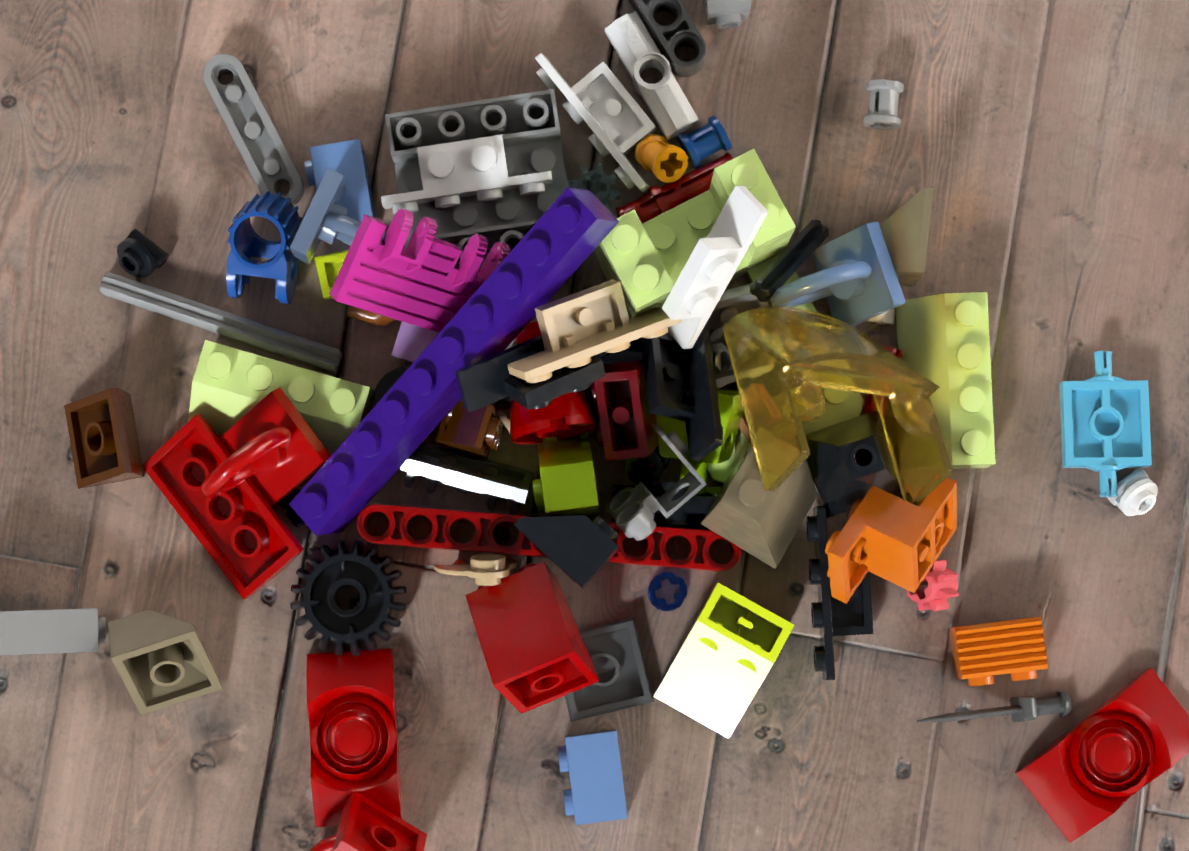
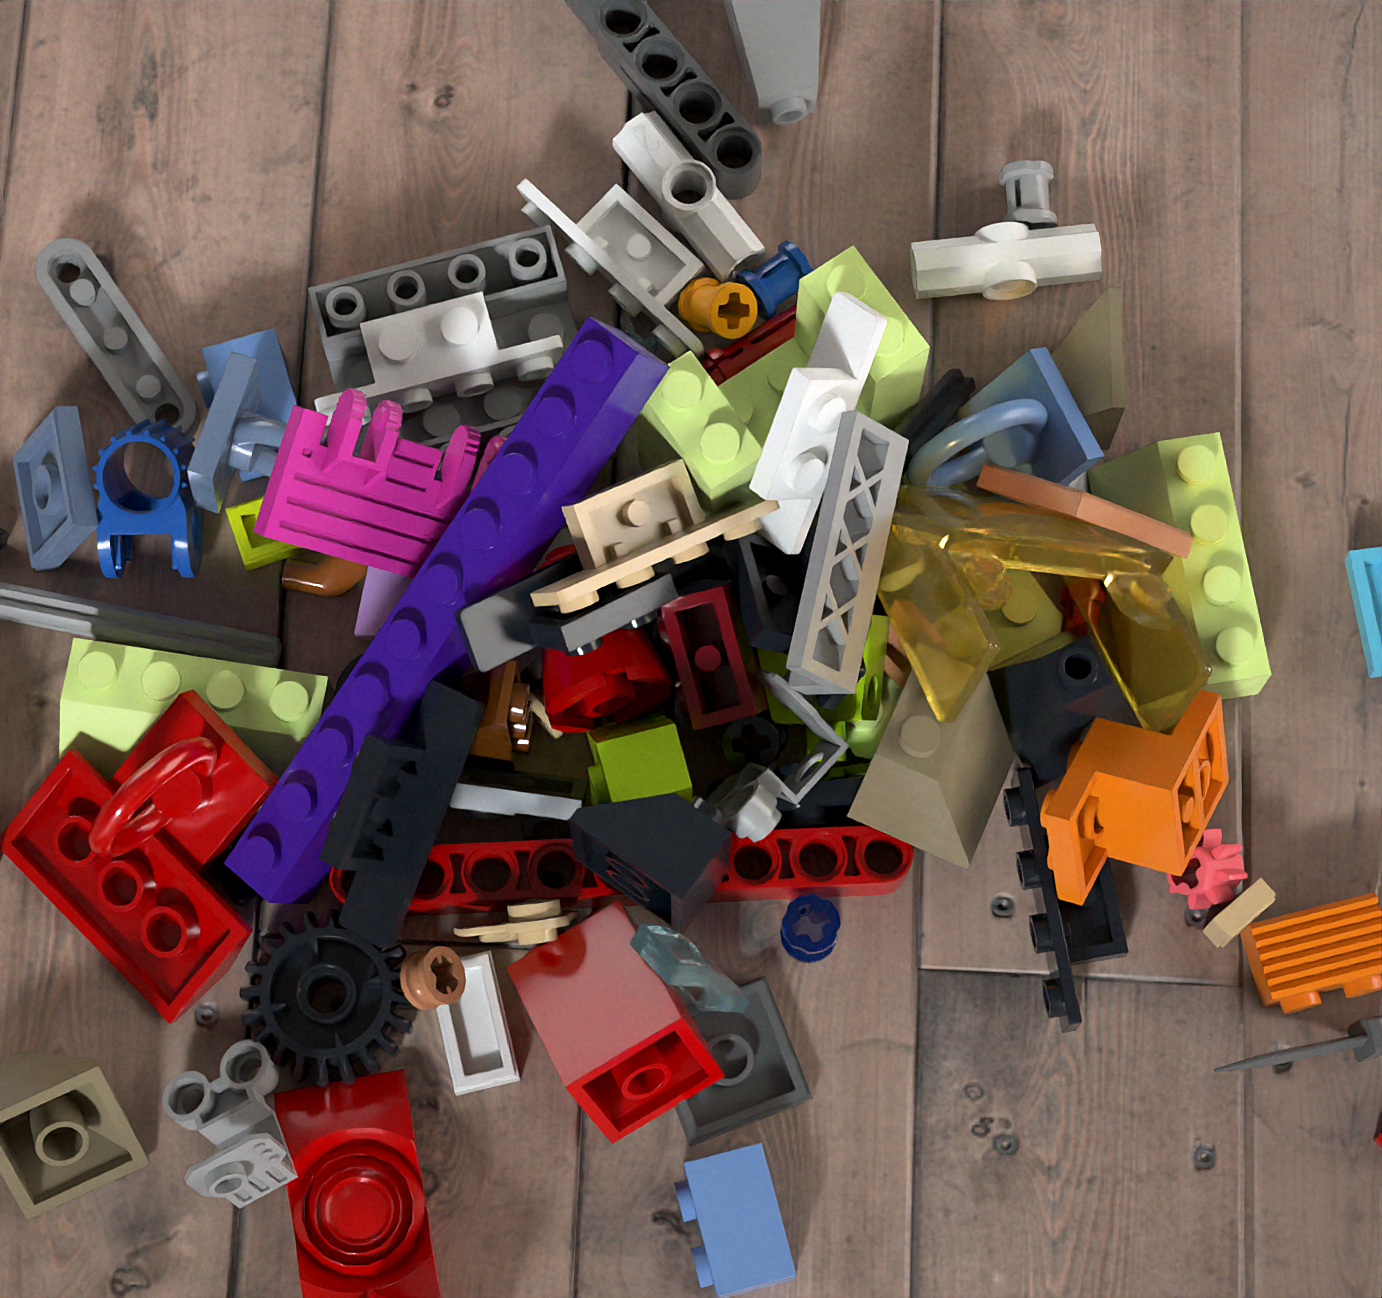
camera: 10 degrees left, 10 degrees down
slope [653,583,795,739] -> none
none -> sand blue tile [12,406,99,572]
none -> light grey piece [162,1039,298,1209]
none -> black bracket [319,680,486,949]
none -> nougat bush [400,946,466,1010]
none -> white tile [430,950,520,1096]
none -> clear light blue slope [629,922,750,1013]
none -> light grey fence [786,410,909,695]
none -> white piece [910,222,1102,301]
none -> nougat tile [976,463,1194,559]
none -> tan tile [1203,878,1277,948]

